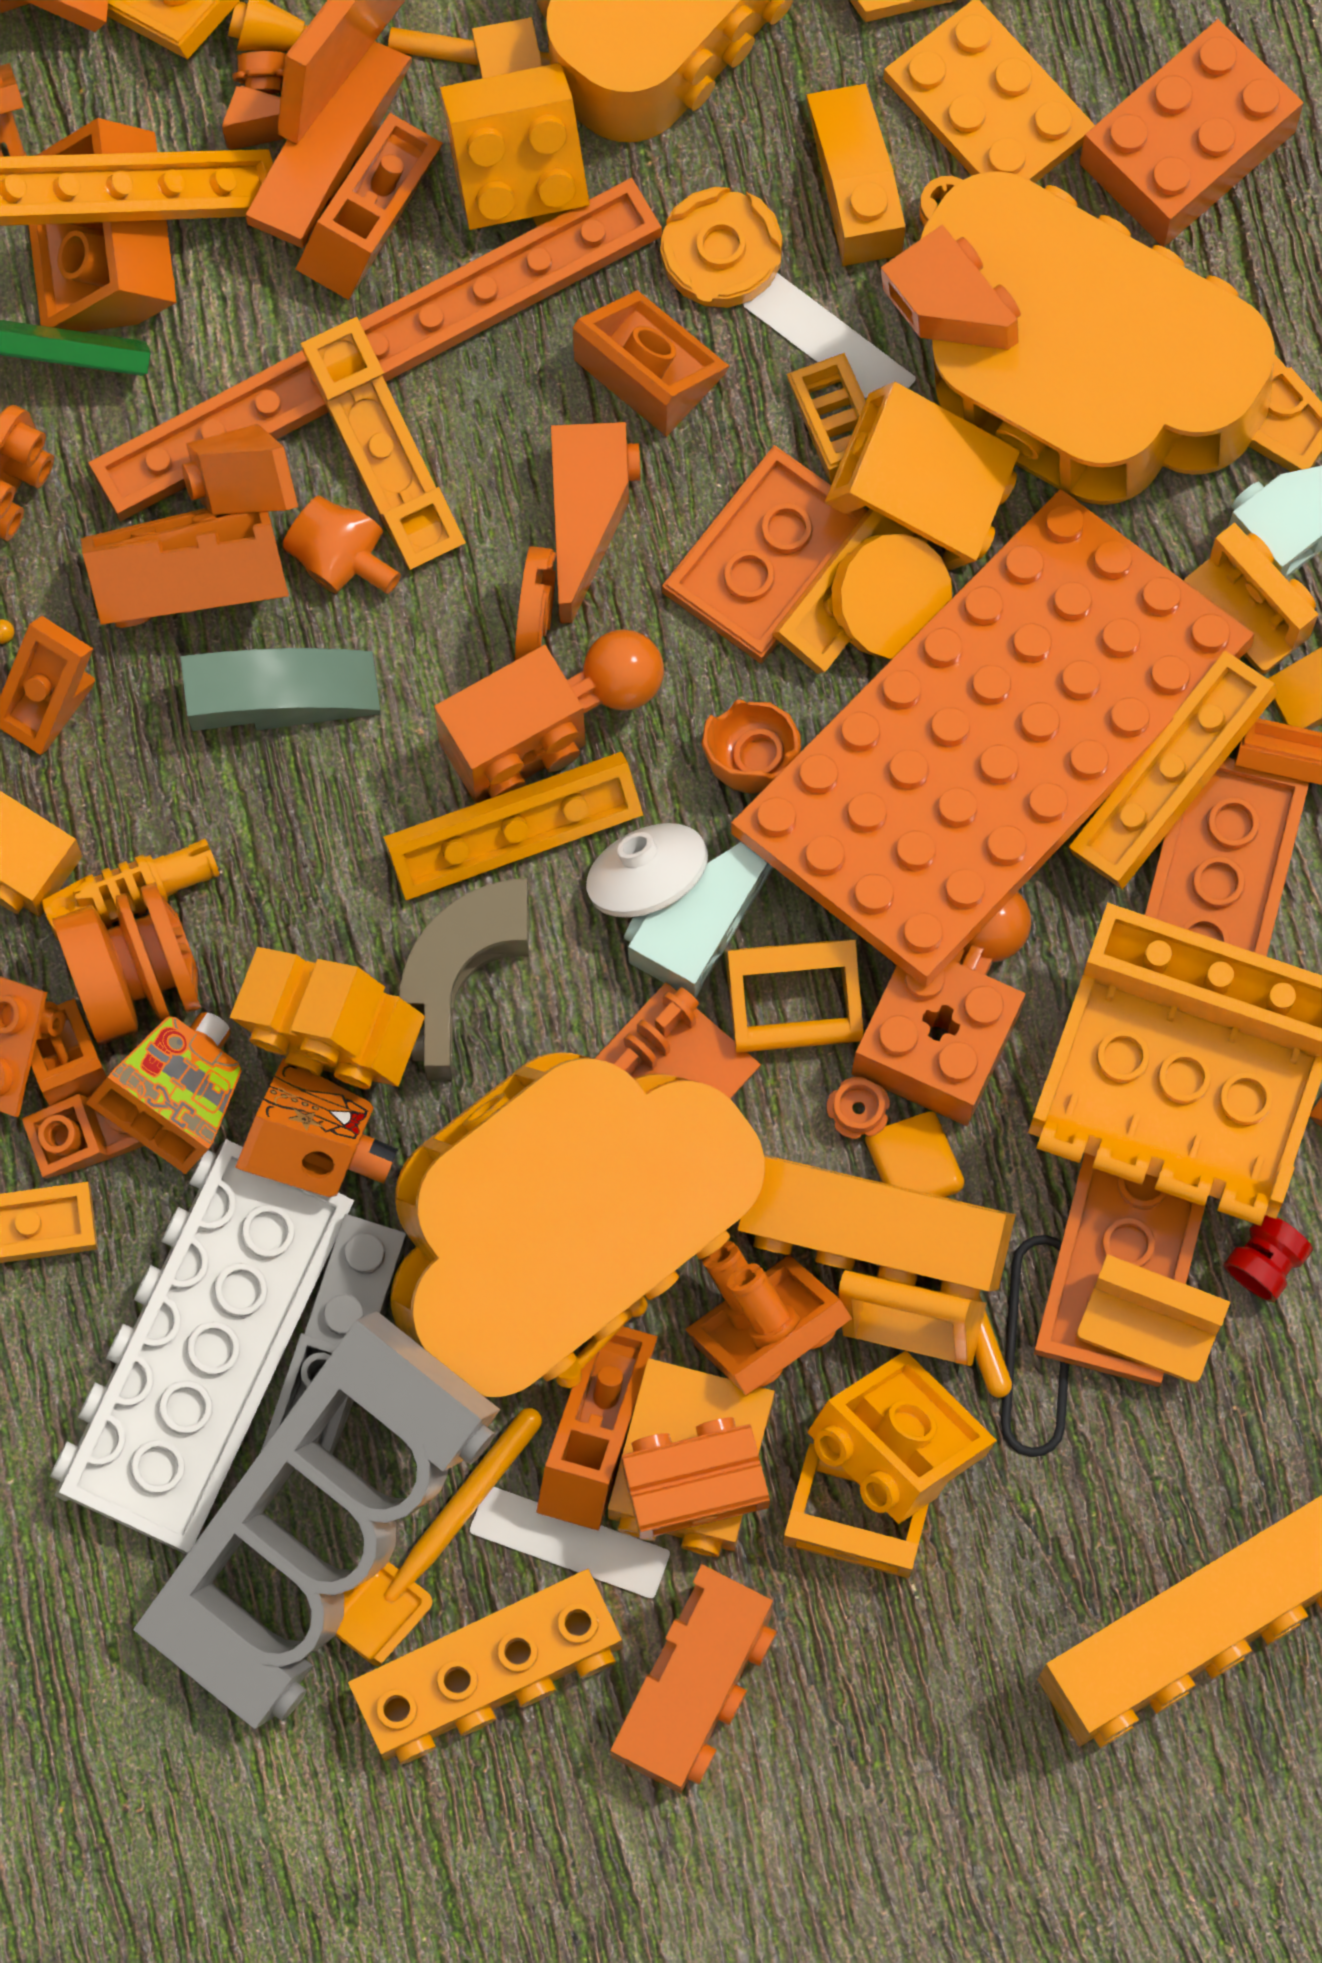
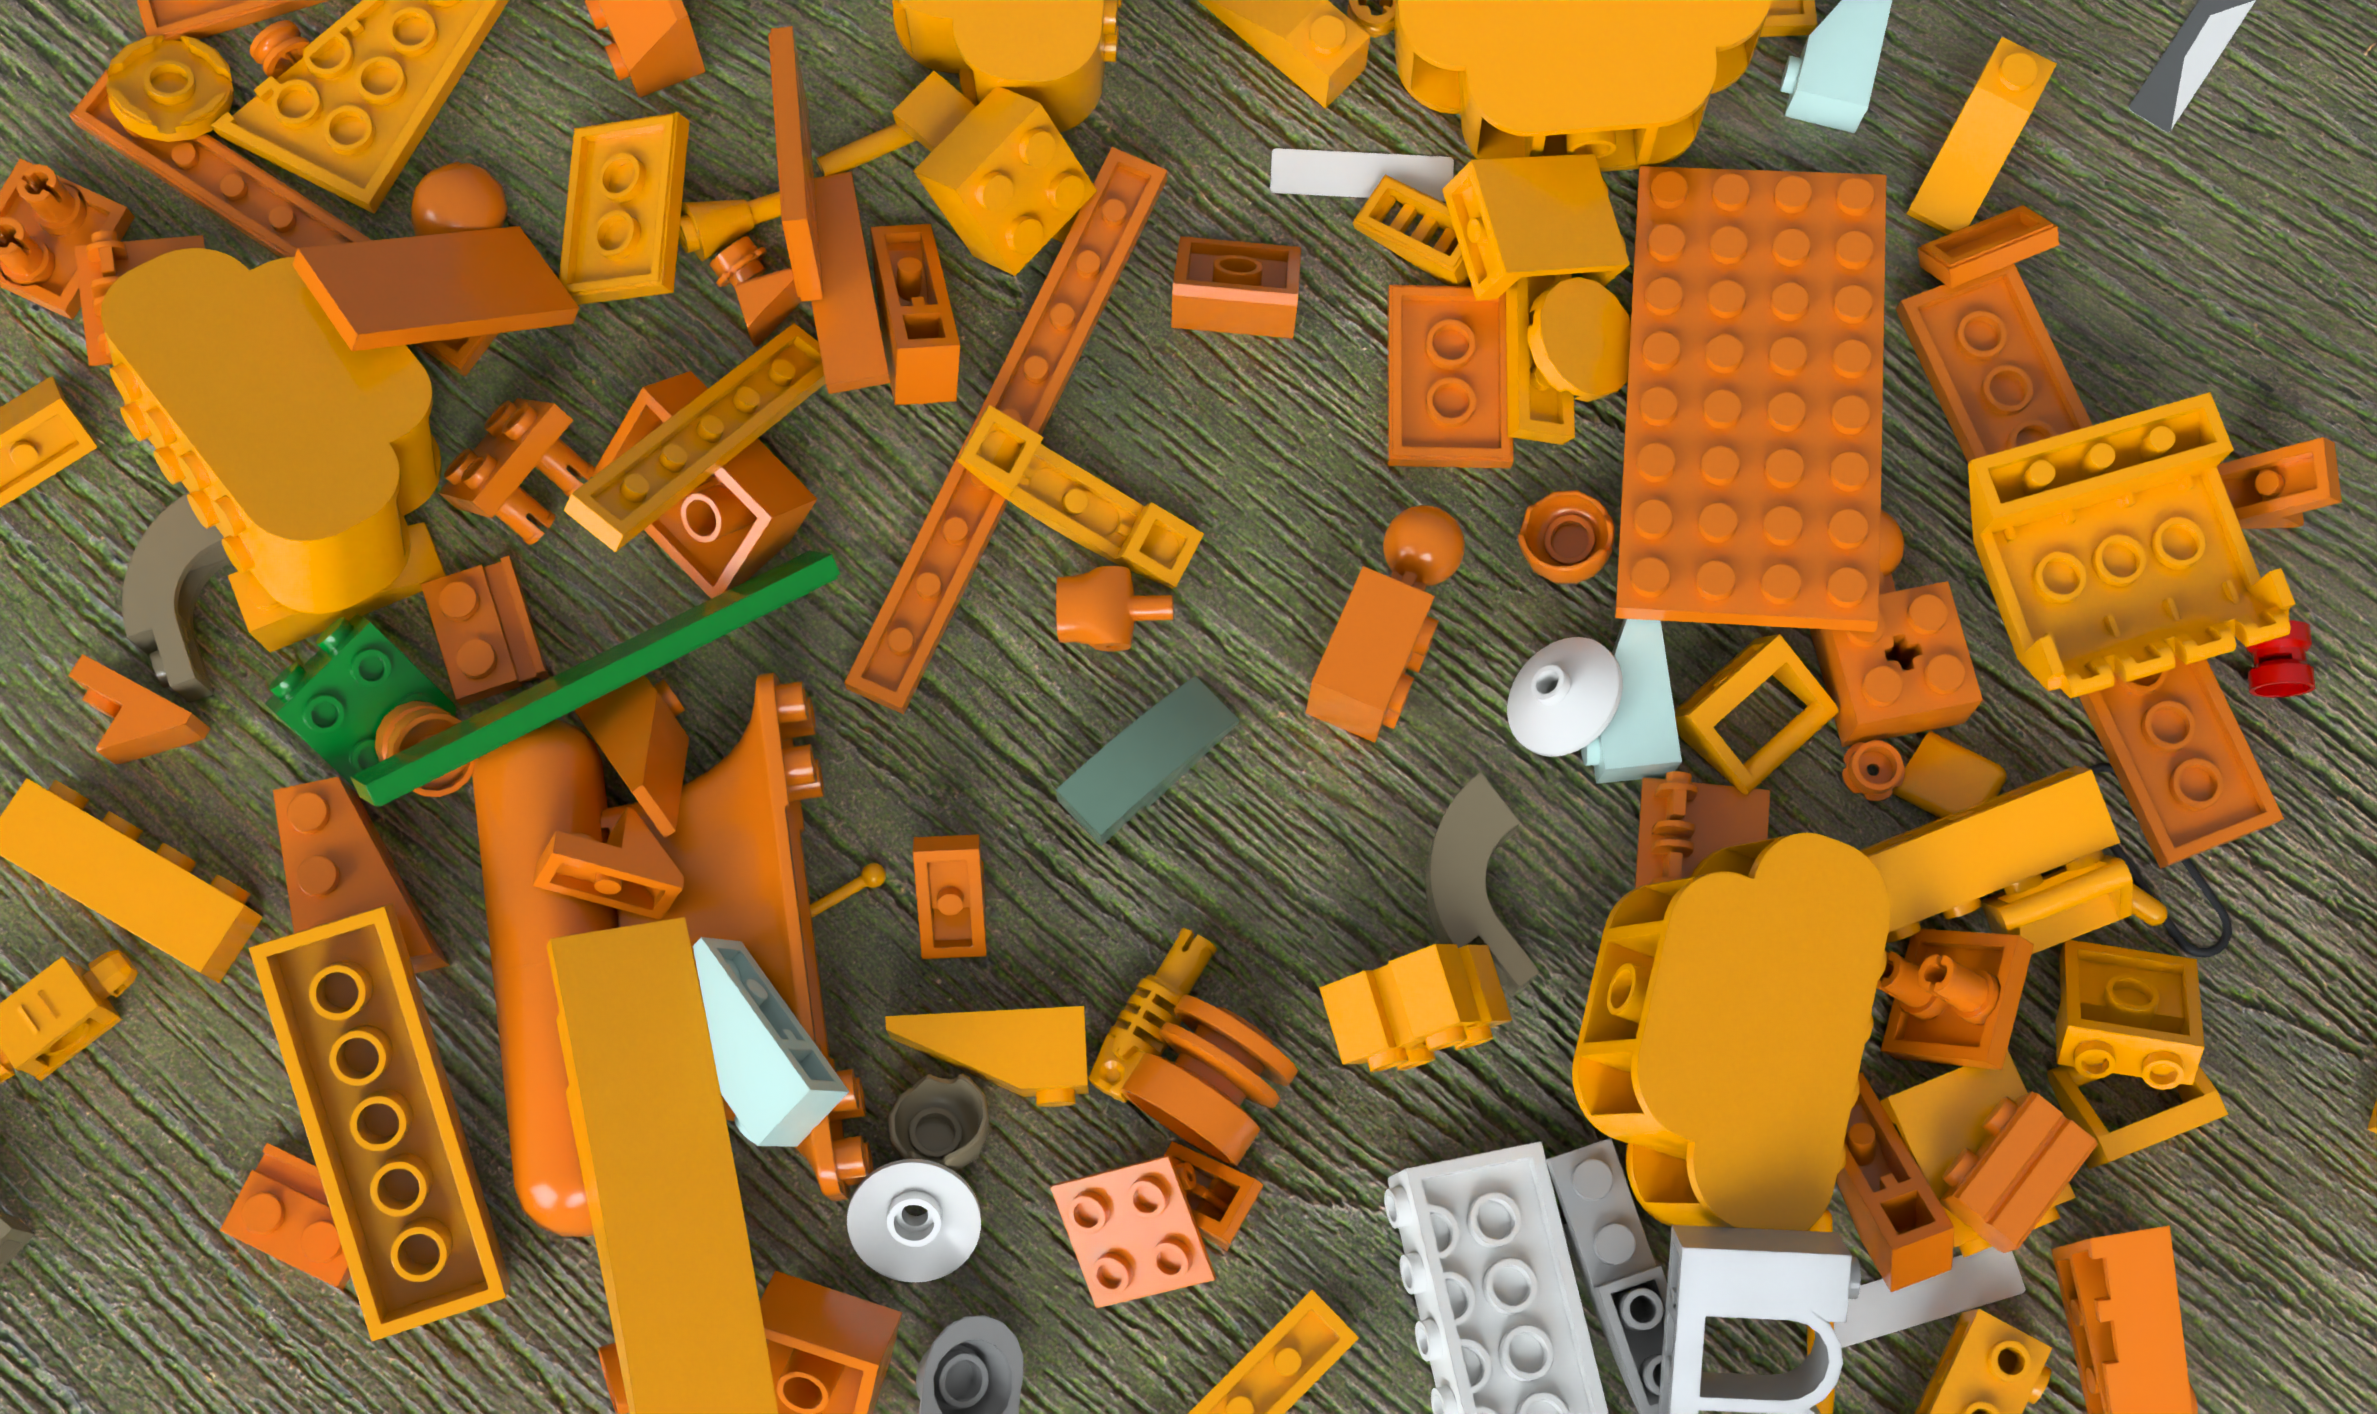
camera: 40 degrees left, 0 degrees up
orange slope [22,1094,145,1179] -> none
orange wedge [80,508,289,628] -> none
torso [86,1012,242,1174] -> none
orange slope [182,424,298,515] -> none
orange torso [235,1058,398,1197] -> none
light orange plate [383,751,643,901] -> none
orange tile [515,546,556,661] -> none
orange slope [551,422,641,624] -> none
light orange tile [660,187,783,308] -> none
orange slope [881,224,1021,350] -> none
light orange plate [1069,651,1278,890] -> none
light orange panel [1077,1254,1230,1384] -> none
light orange bracket [1184,522,1319,674] -> none

